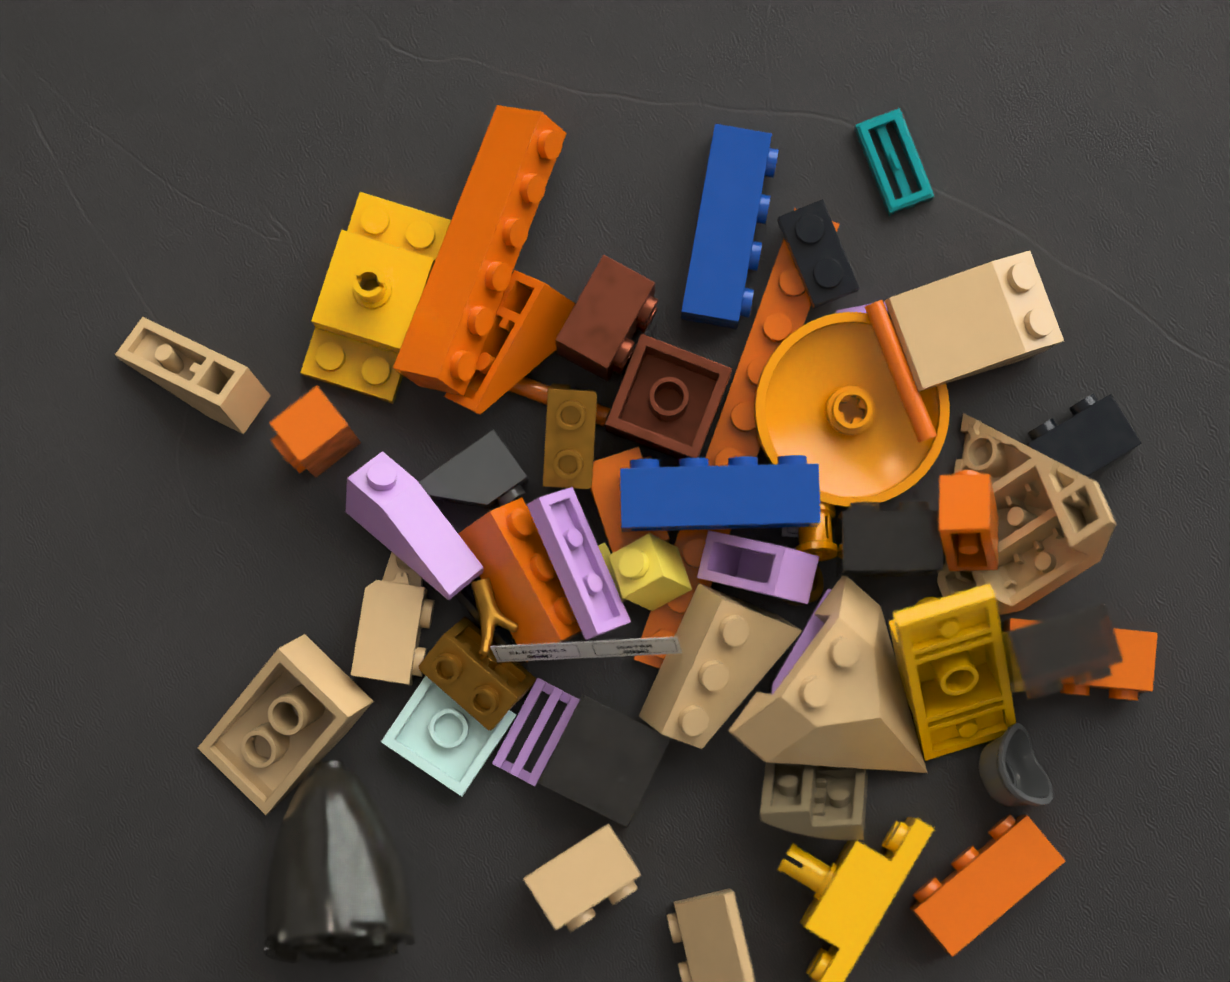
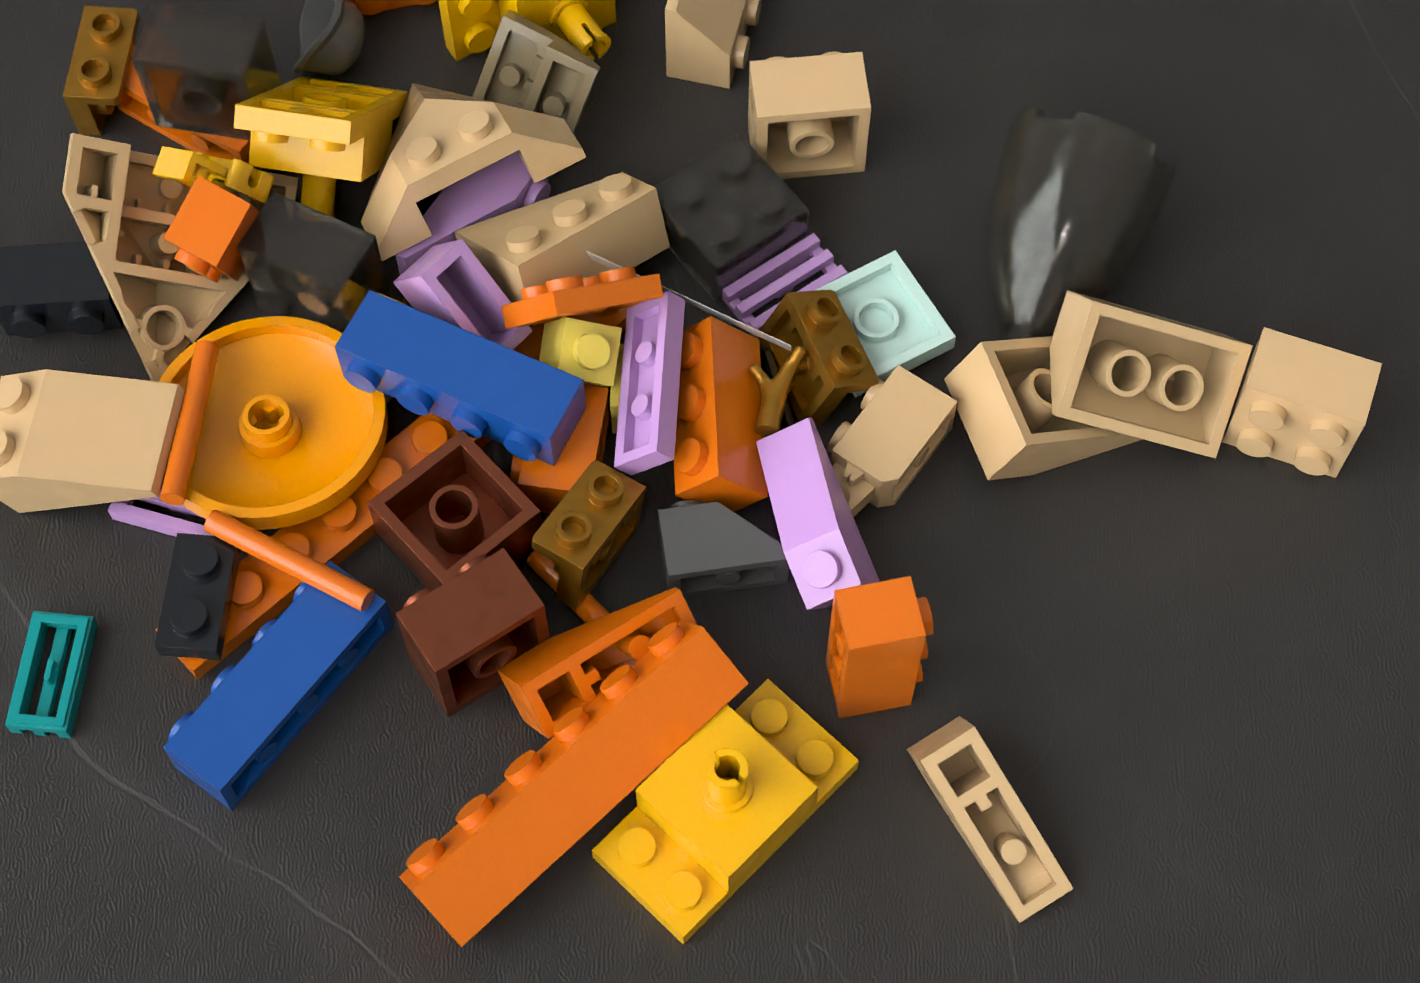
camera: 155 degrees left, 20 degrees down
none -> pearl gold bracket [62,6,140,136]
none -> yellow piece [152,146,275,205]
none -> orange bar [204,509,374,612]
none -> orange plate [501,266,664,329]
none -> tan slope [1049,290,1253,459]
none -> tan brick [1222,327,1382,478]

